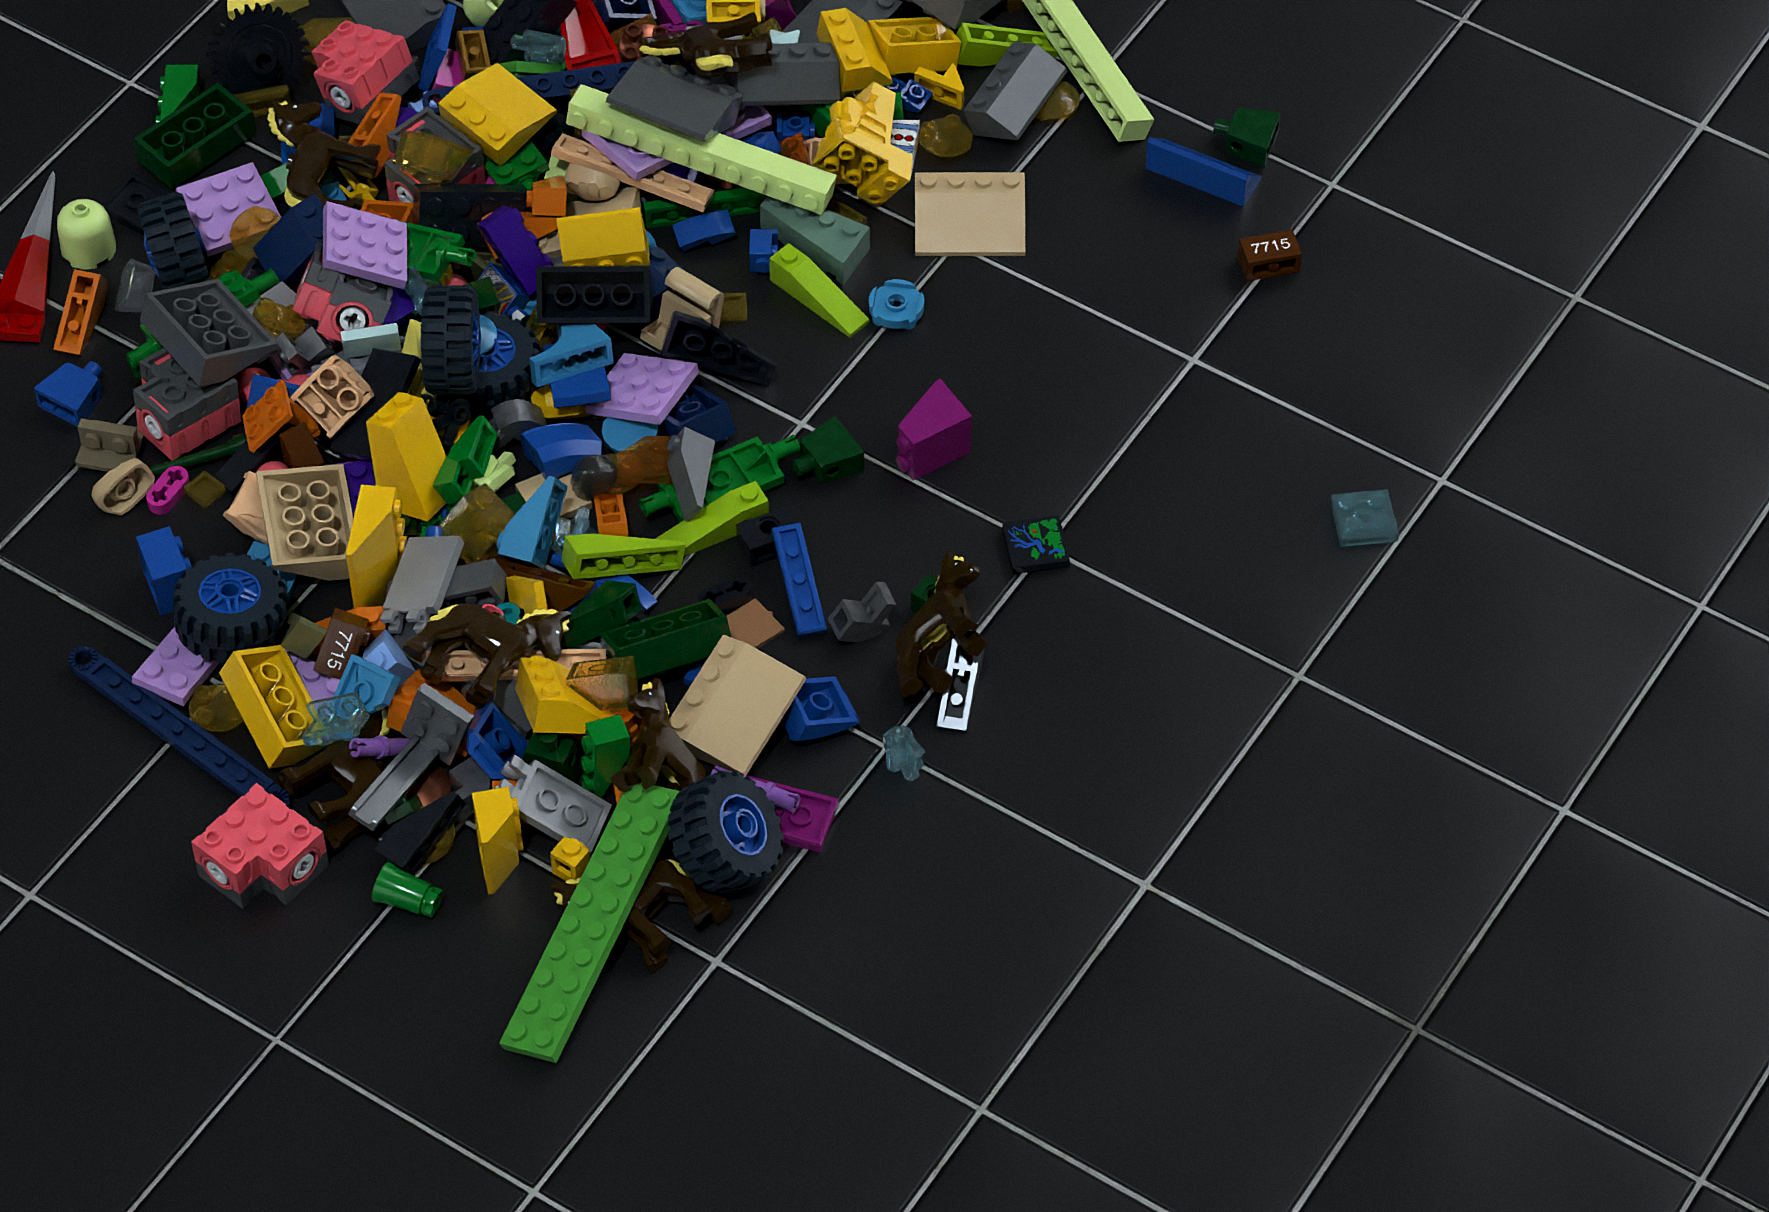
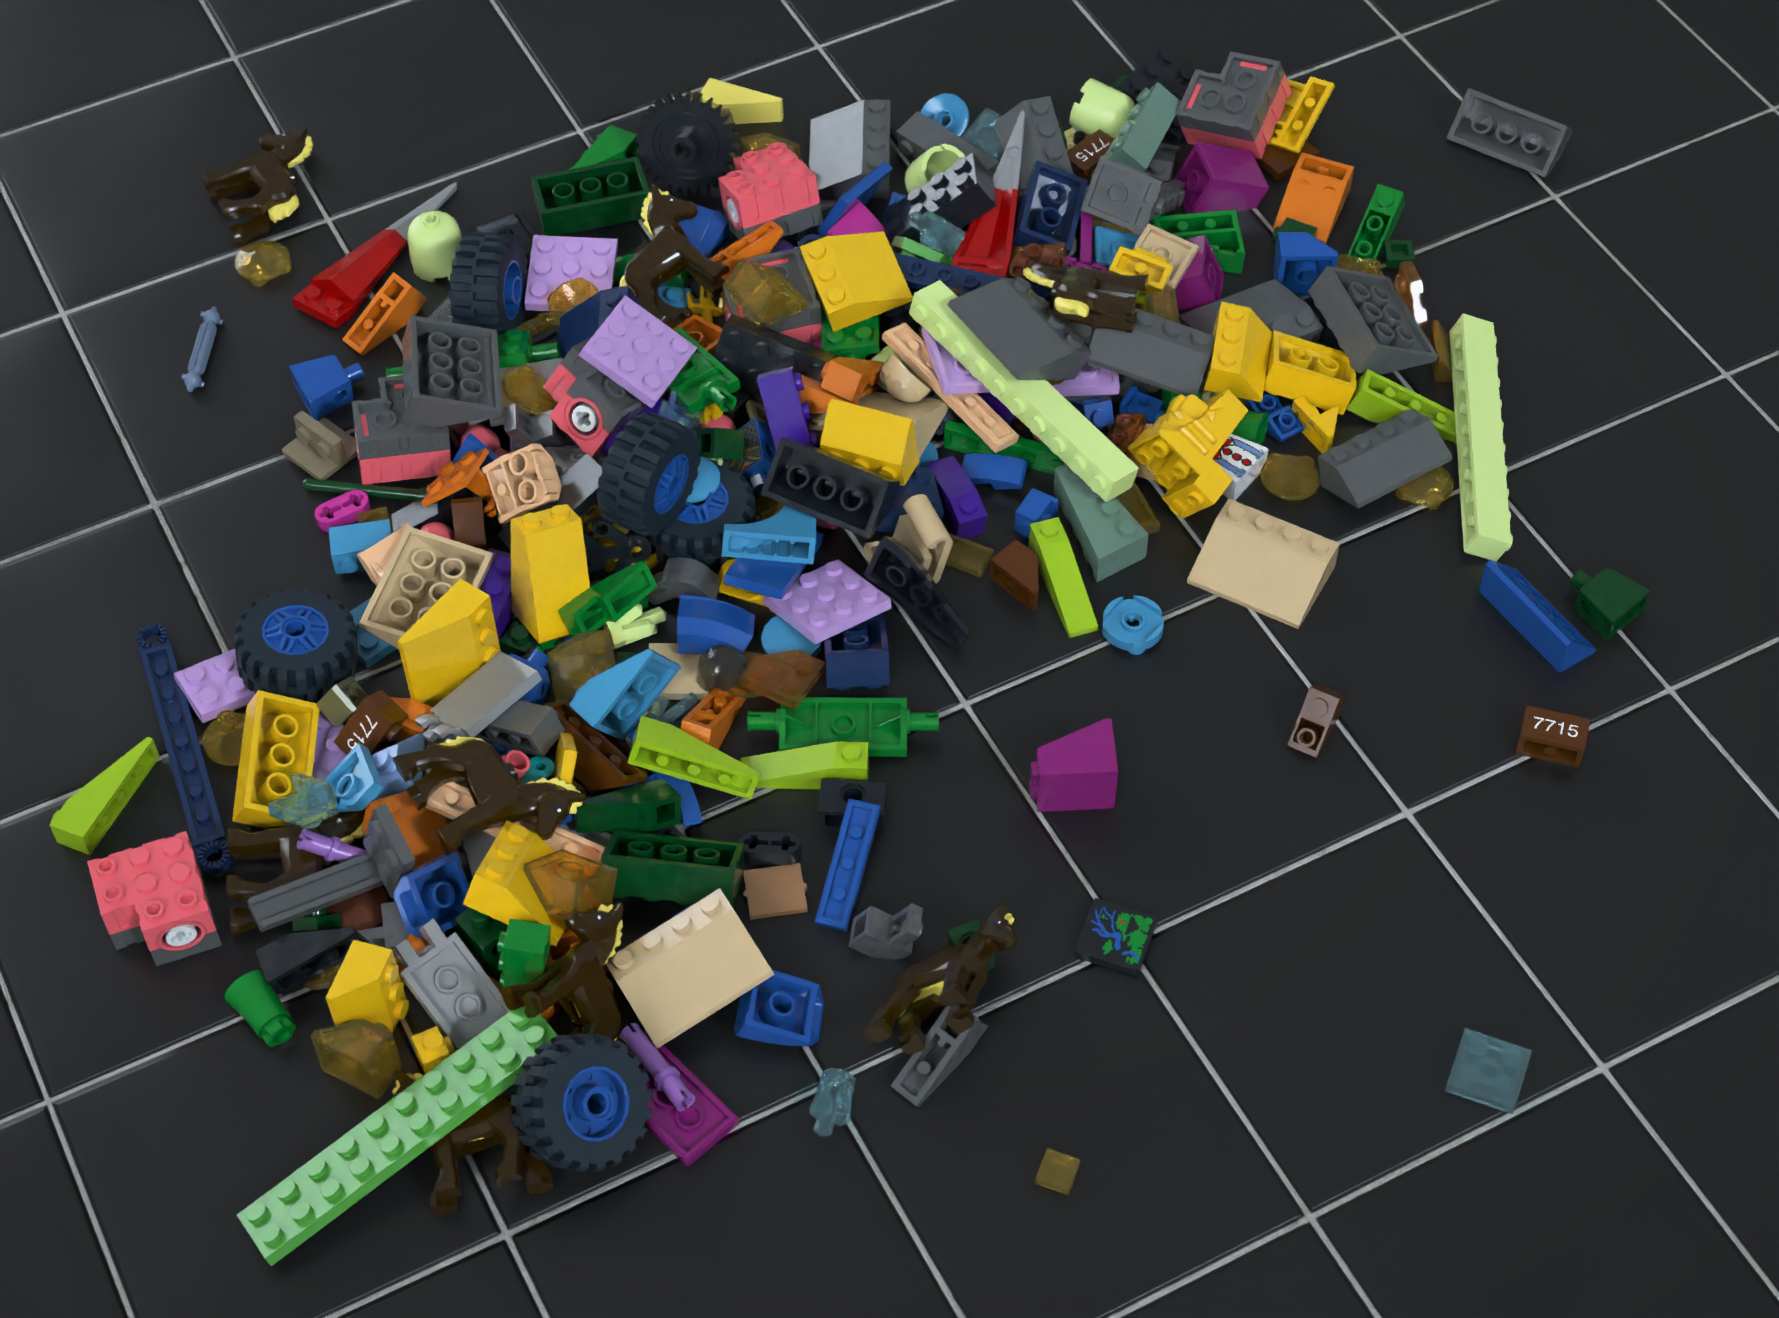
camera: 30 degrees right, 0 degrees up
tan piece [91,457,155,516] -> none
blue brick [136,526,192,615] -> none
clear yellow tile [234,84,291,117] -> none
light aqua slope [340,323,401,358] -> none
pearl gold slope [455,30,491,81] -> none
dark grey slope [667,427,715,522] -> none
light aqua slope [769,30,800,44] -> none
dark green torso [791,417,864,483] -> none
none -> lime slope [49,737,160,855]
none -> clear yellow slope [310,1019,402,1099]
none -> dark azure brick [329,519,392,574]
none -> dark purple slope [926,456,988,541]
none -> reddish brown slope [990,539,1039,612]
none -> clear yellow tile [1035,1148,1081,1195]
none -> slope [1287,684,1347,758]

